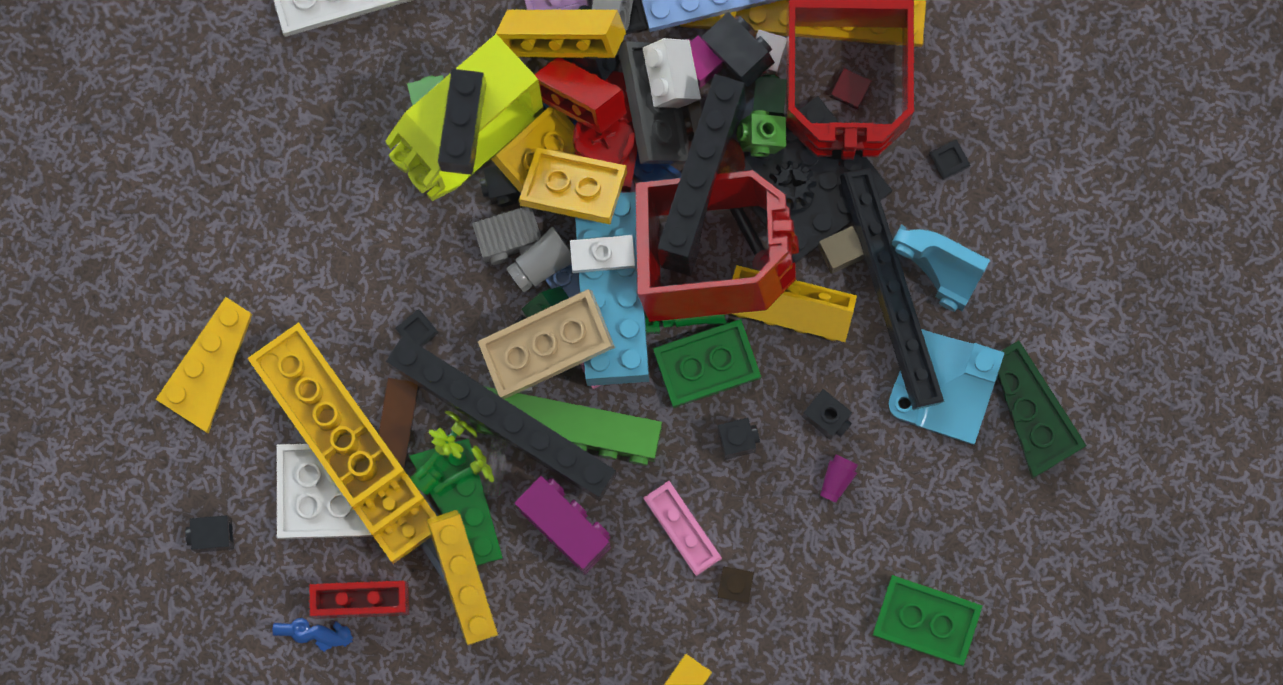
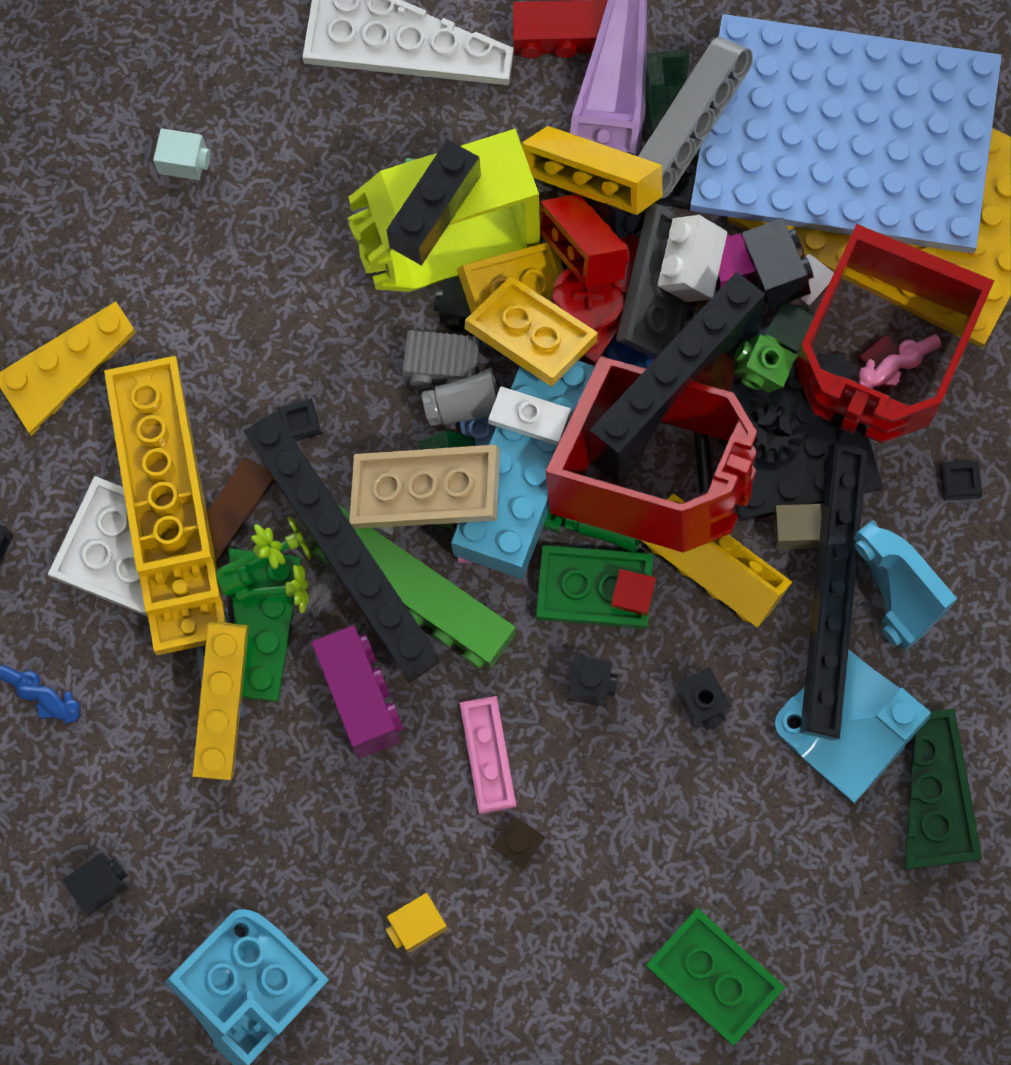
camera: 25 degrees right, 5 degrees down
red brick [309,580,409,619] -> none
magenta cone [820,454,858,503] -> none
none -> light aqua brick [153,128,210,180]
none -> red tile [611,569,656,616]
none -> bright pink animal [858,334,942,389]

